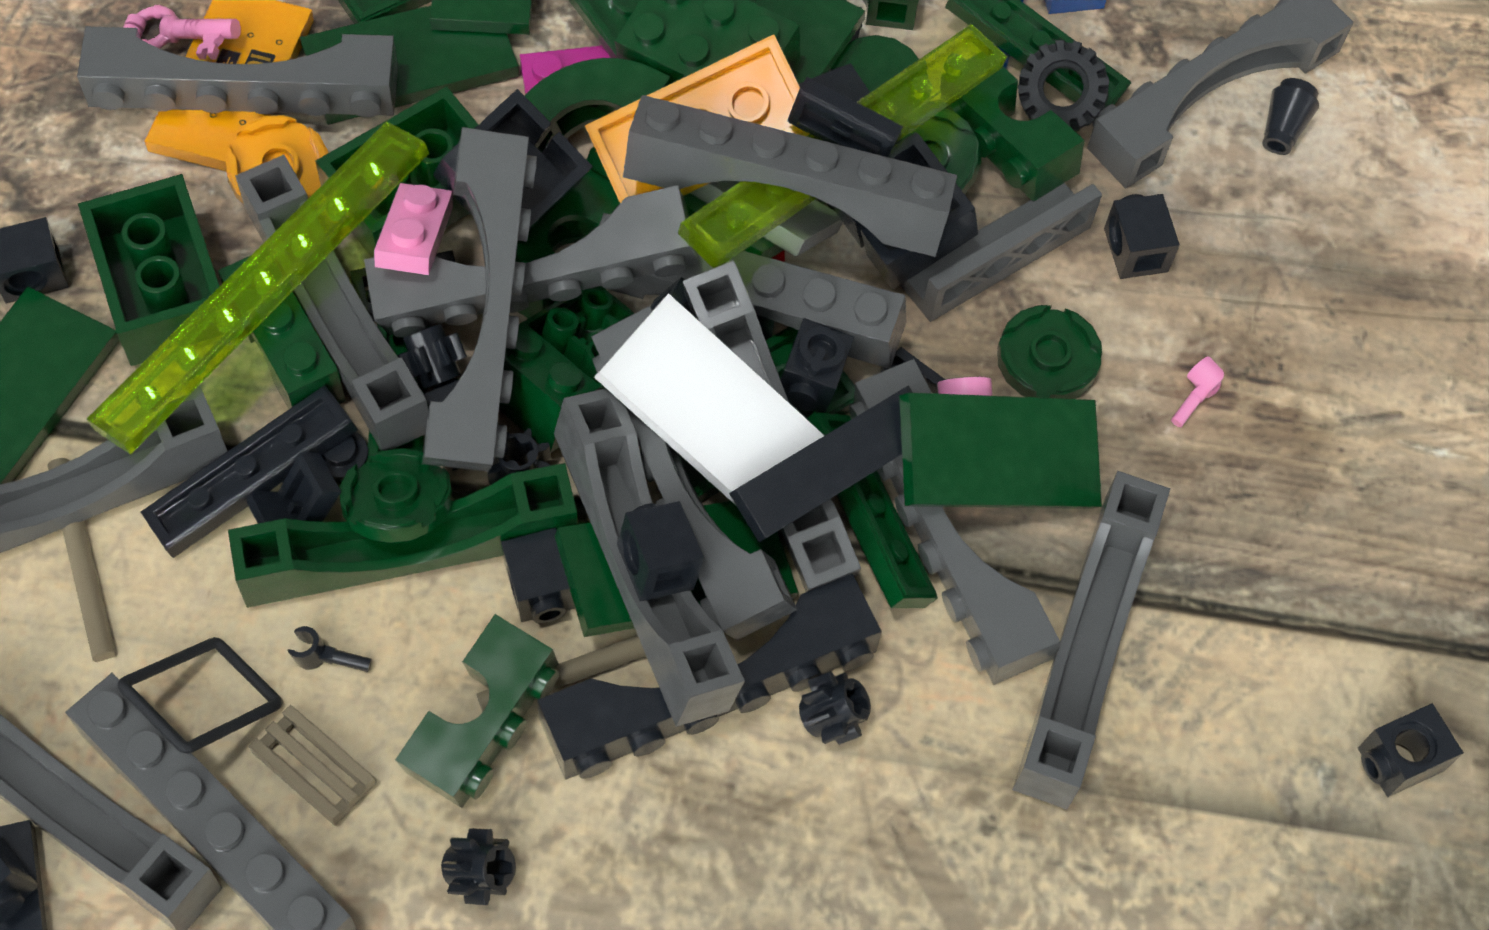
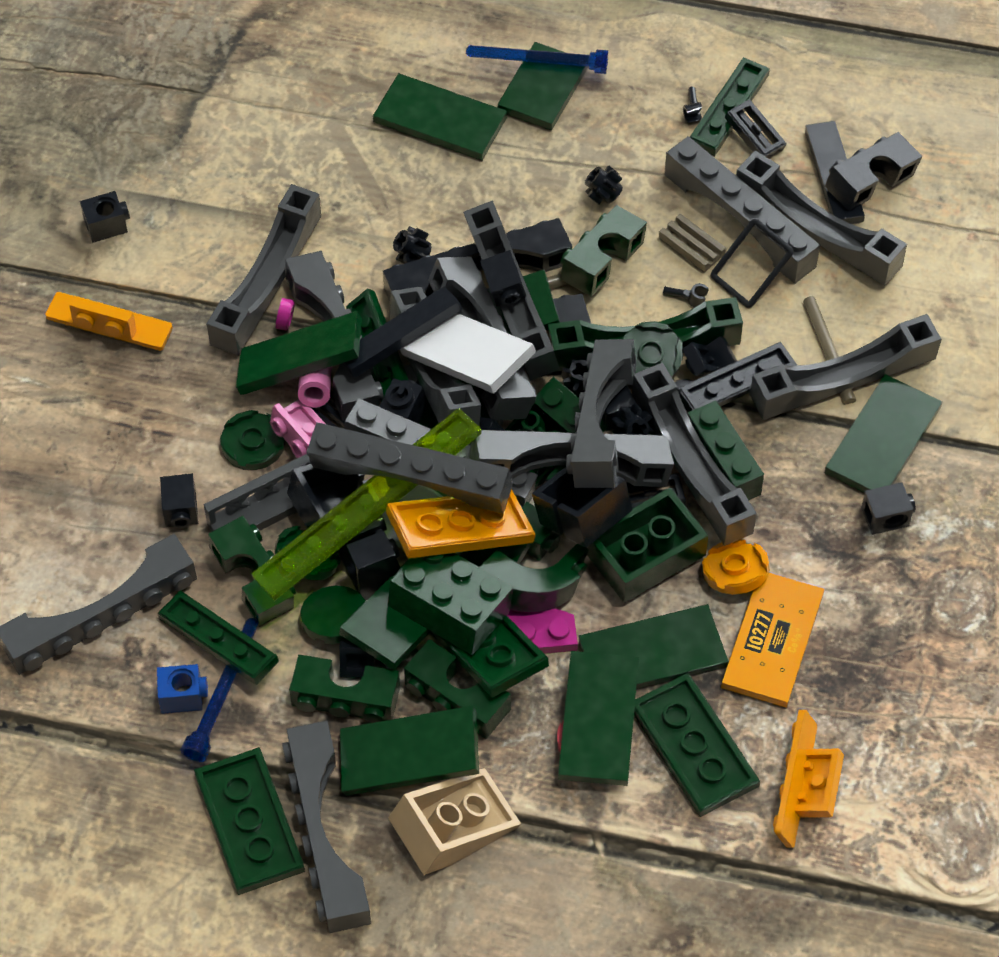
camera: 170 degrees left, 5 degrees down
dark grey arch [77,26,398,117] -> none
dark green brick [78,174,235,366] -> none
clear neon green tile [86,121,429,455] -> none
bright pink piece [123,5,241,59] -> none
bright pink plate [374,183,453,275] -> none
black tile [787,77,903,158] -> none
black tyre [1018,40,1109,132] -> none
bright pink hand [1171,357,1224,427] -> none
black cone [1262,78,1319,155] -> none
none -> light orange bracket [45,292,173,351]
none -> bright pink bracket [270,400,325,458]
none -> dark pink tile [275,298,295,331]

